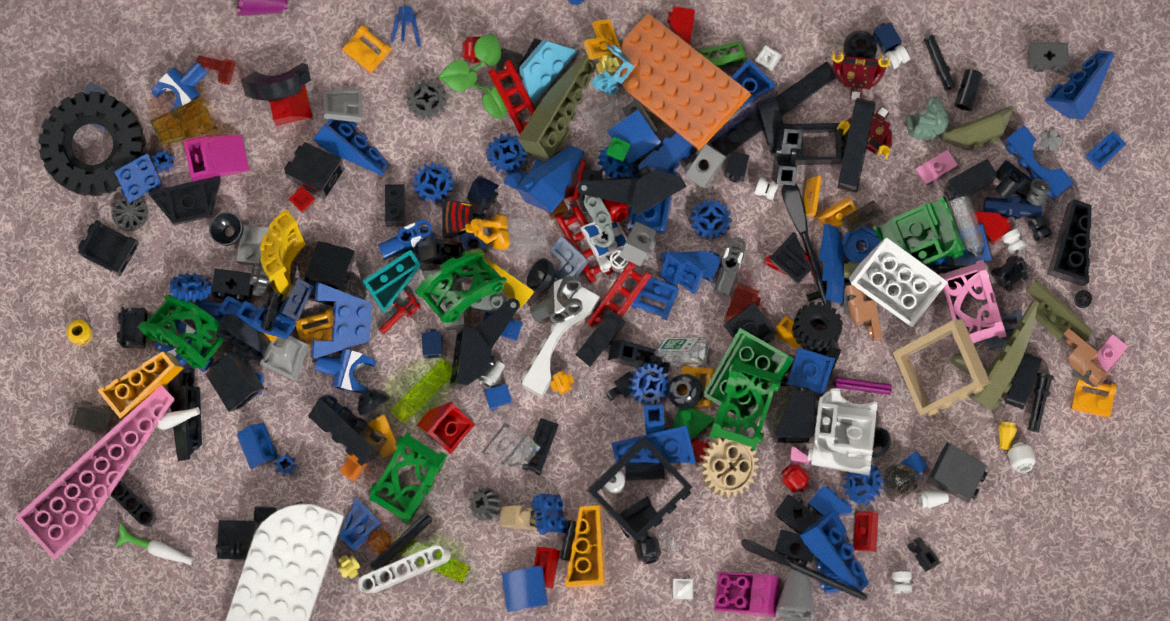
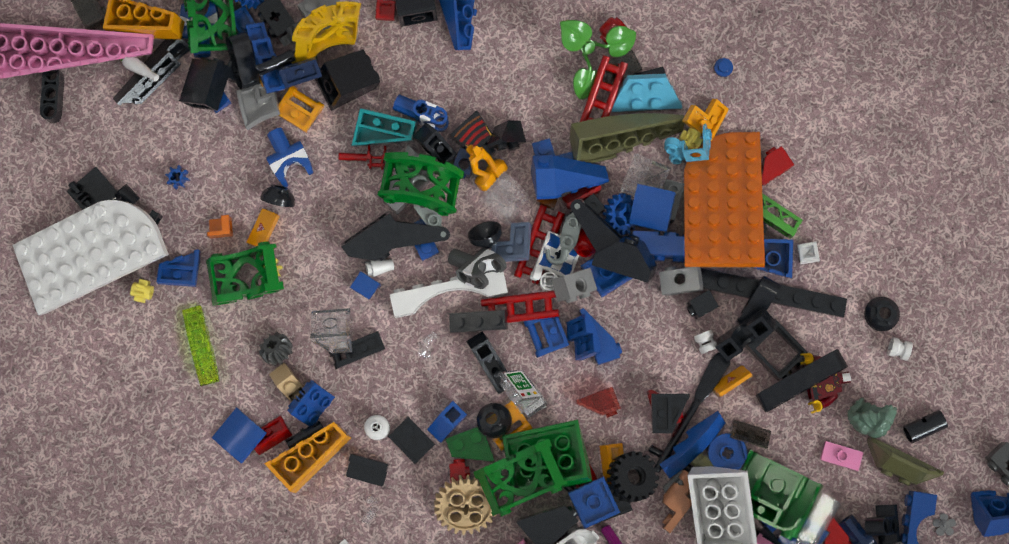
camera: 45 degrees right, 5 degrees up
white piece [115,522,194,565] -> none
blue panel [237,423,278,469] -> none
black wedge [308,394,387,466] -> none
wing [311,282,372,358] -> none
white beam [358,545,451,593] -> none
clear orange gear [367,530,392,554] -> none
black axle [370,513,433,571] -> none
black brick [385,184,406,227] -> none
clear neon green slope [390,358,452,425] -> none
dark grey gear [406,79,447,120] -> none
blue gear [412,162,454,204] -> none
red slope [416,402,475,454] -> none
dark blue brick [421,329,443,359] -> none
yellow sticker [483,256,534,309] -> none
blue gear [486,133,527,174] -> none
light orange gear [550,371,574,395] -> none
black window [586,436,693,542] -> none
green plate [606,136,631,161] -> none
black plate [606,371,634,401] -> none
blue wing [611,425,696,464] -> none
blue gear [628,363,669,405] -> none
black head [634,534,662,564] -> none
blue gear [690,199,732,241] -> none
dark grey connector [713,237,746,297] -> none
black plate [723,302,777,343] -> none
light orange slope [816,196,859,228] -> none
dark red torso [832,50,891,99] -> none
dark blue brick [873,22,902,54] -> none
black pin [923,35,956,91] -> none
black brick [943,159,997,206] -> none

